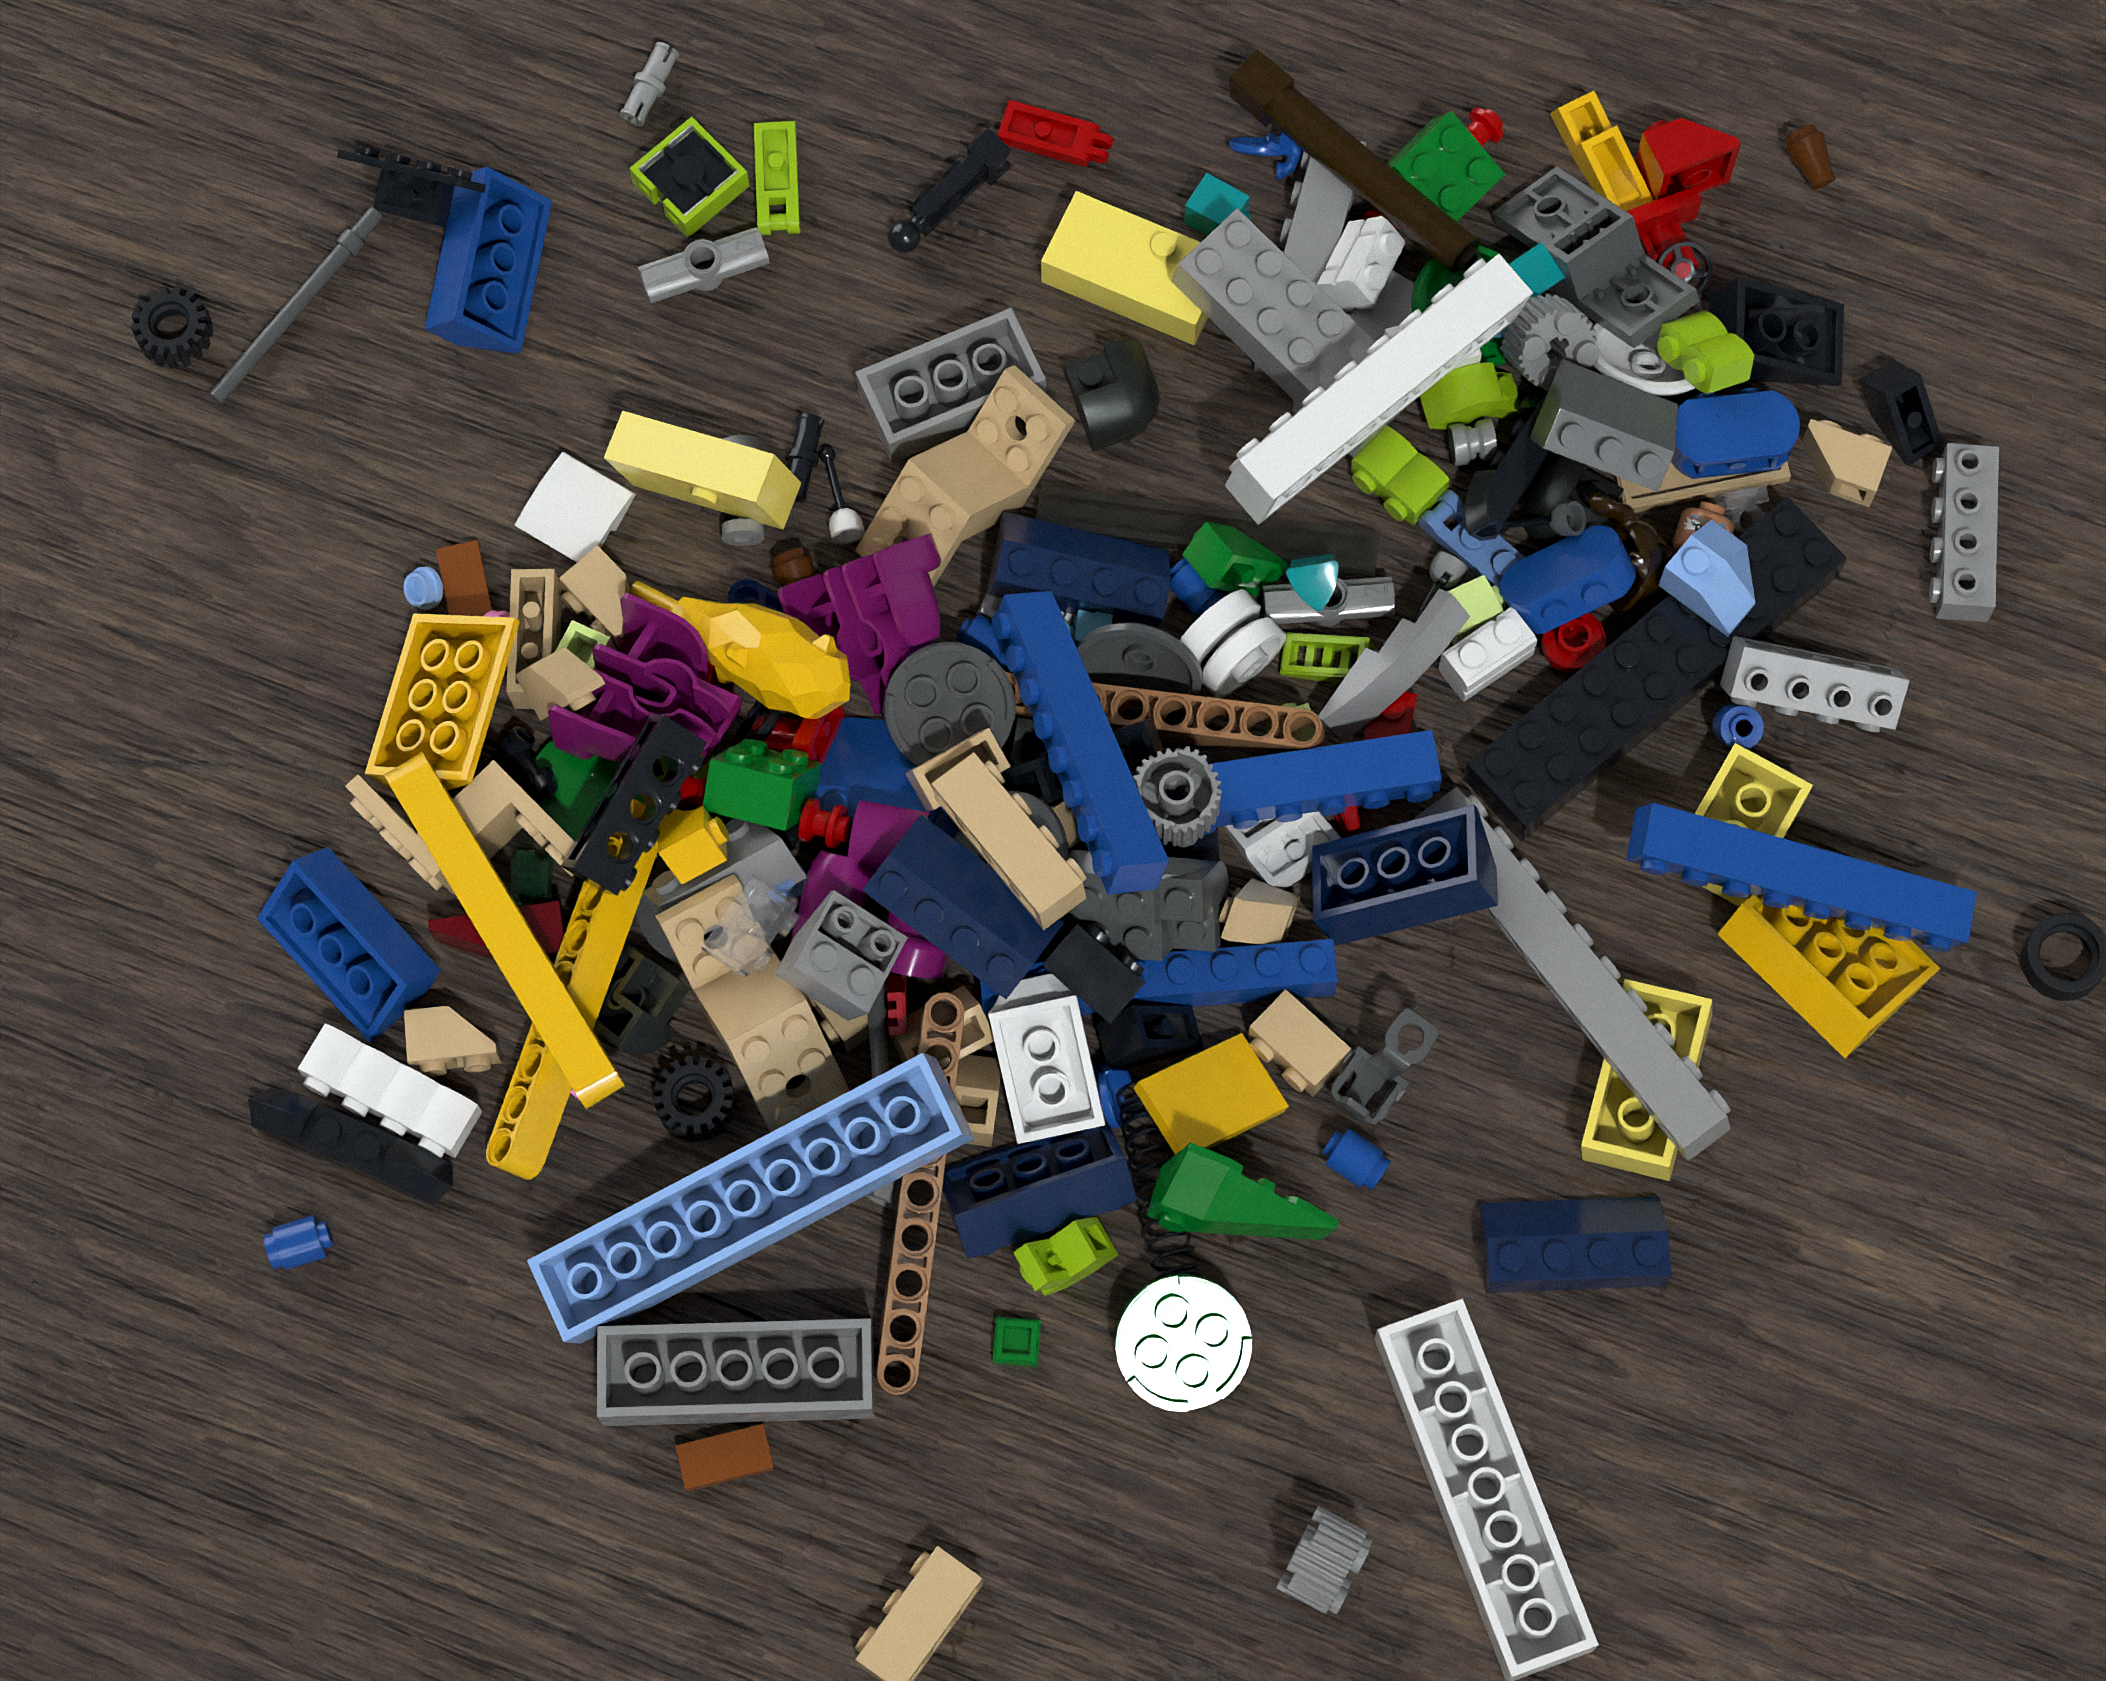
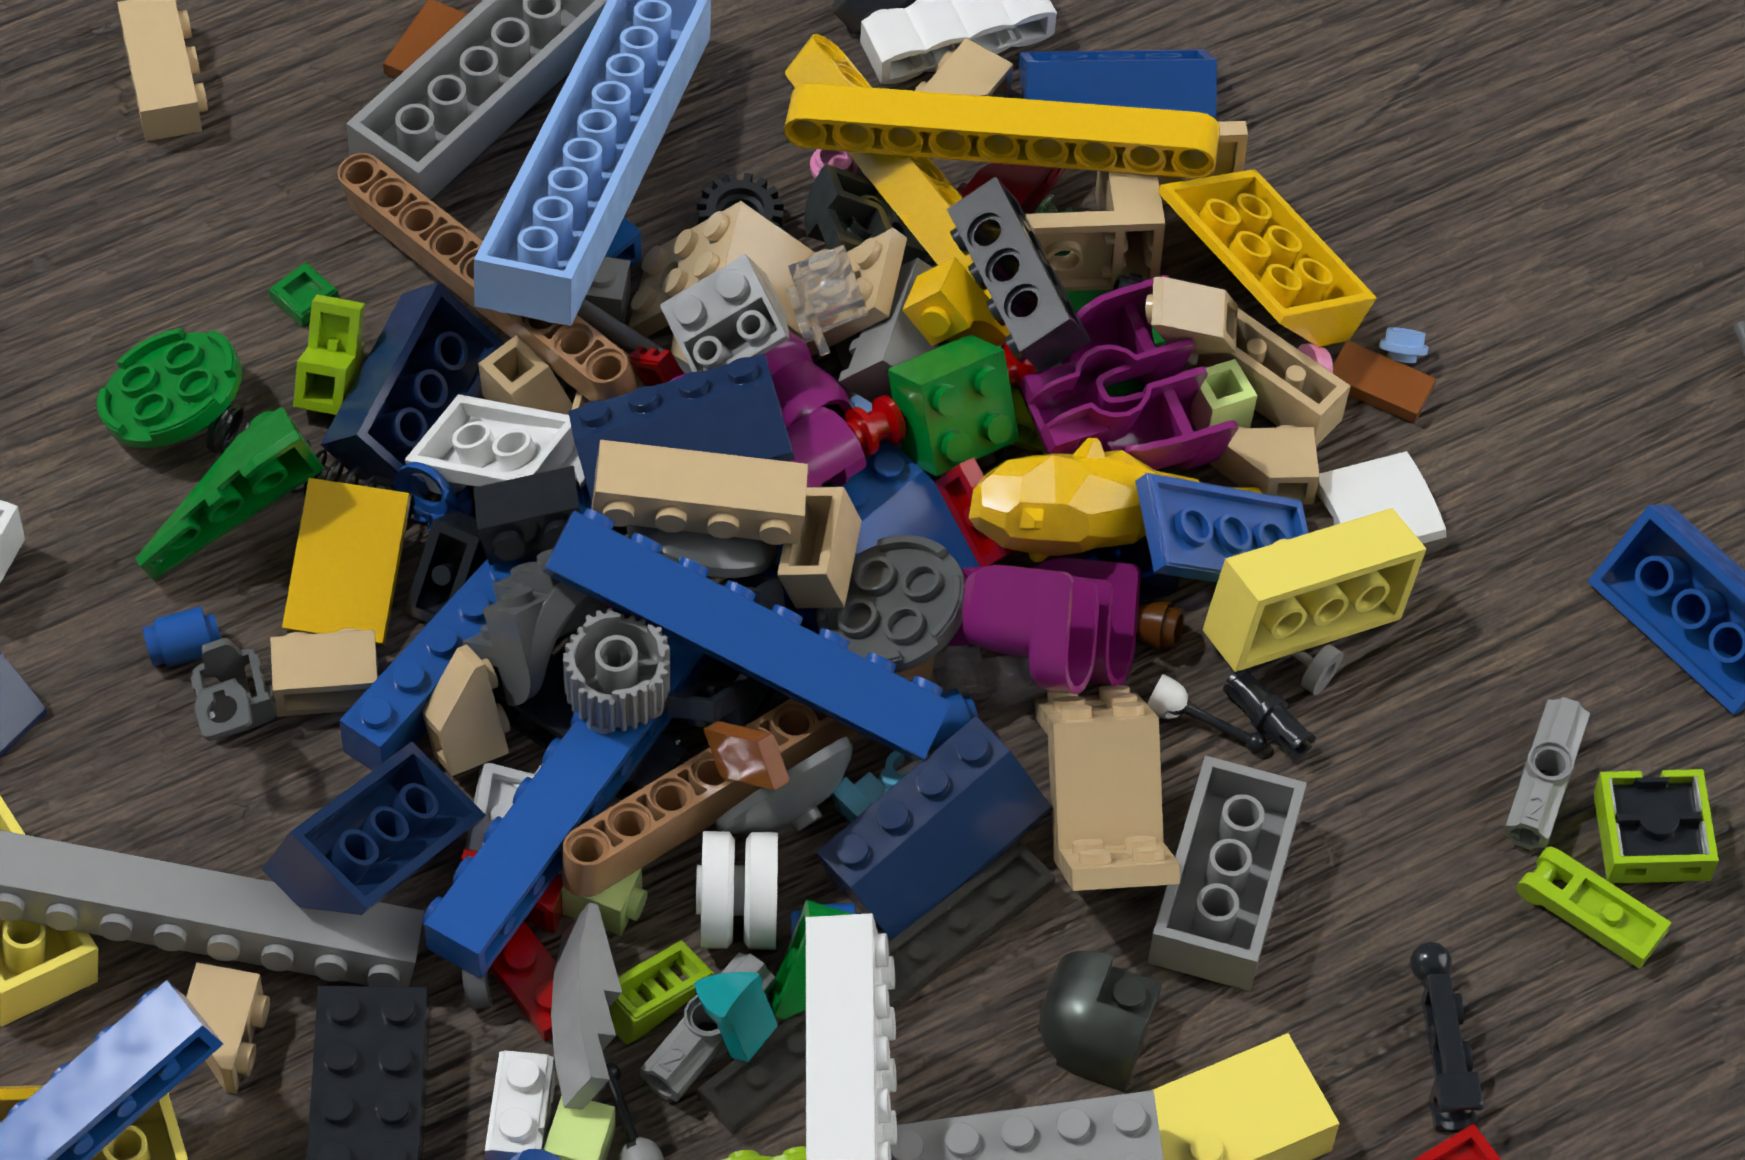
camera: 125 degrees right, 15 degrees down
none -> tan slope [186,963,270,1094]
none -> dark orange tile [703,721,789,790]
none -> blue tile [1136,473,1308,583]

